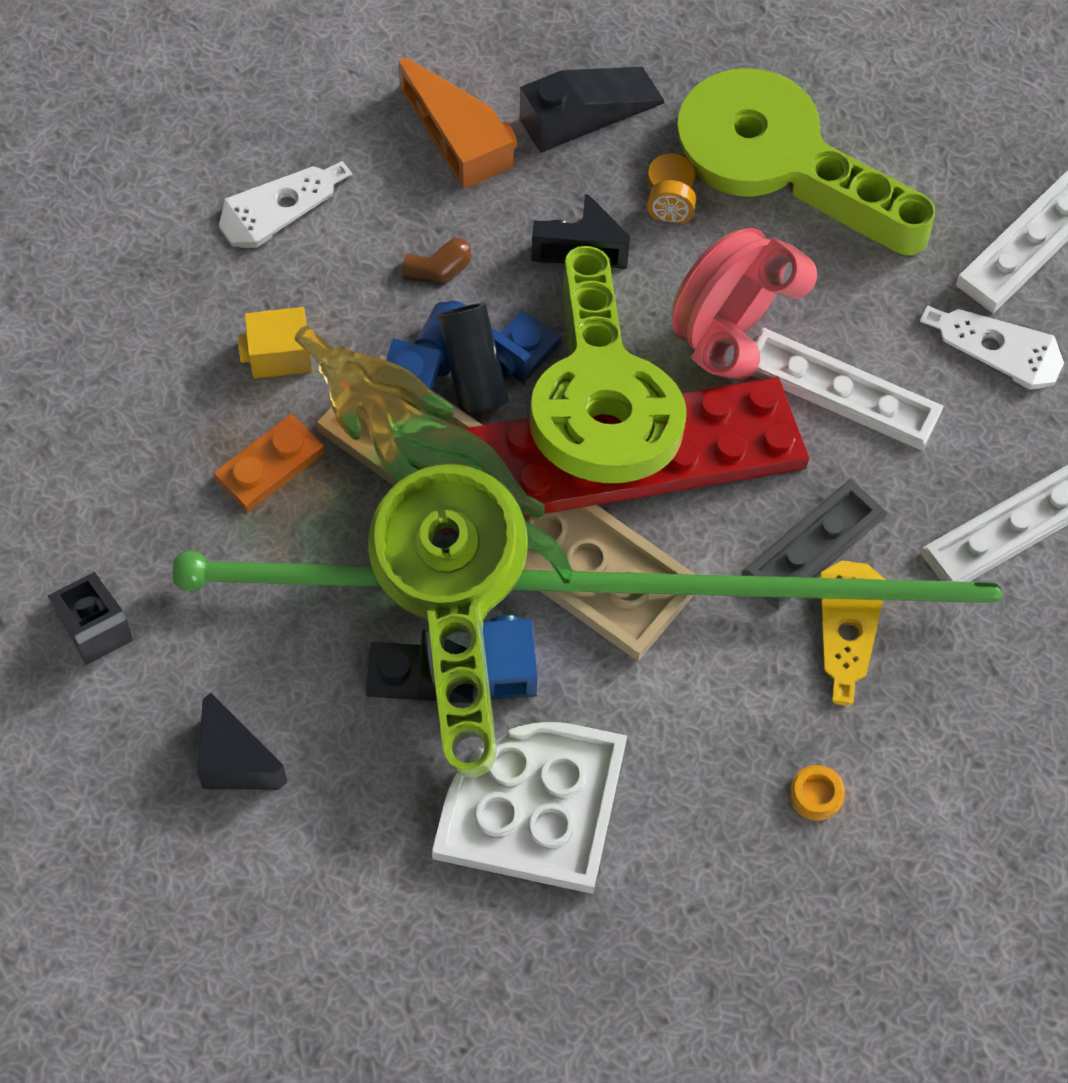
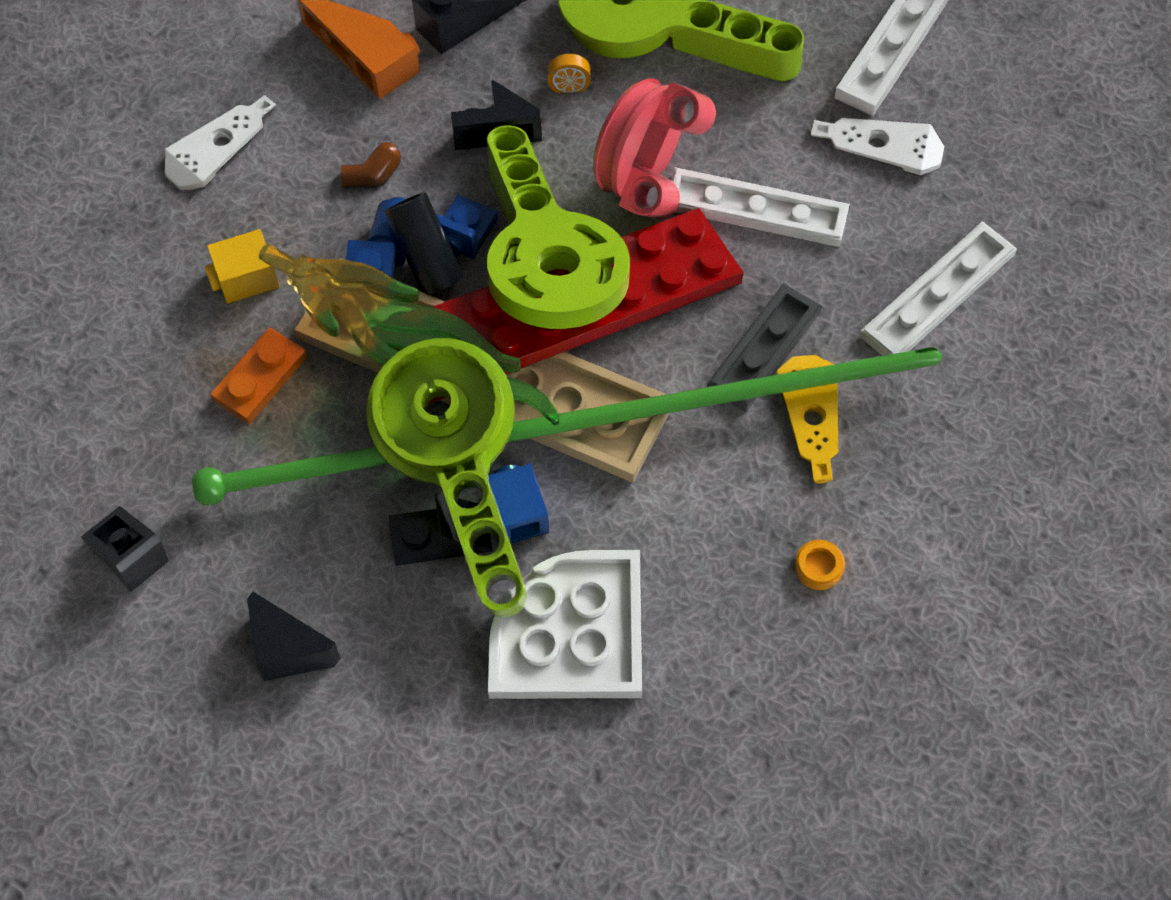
camera: 10 degrees left, 0 degrees up
light orange tile [647,153,696,190] -> none

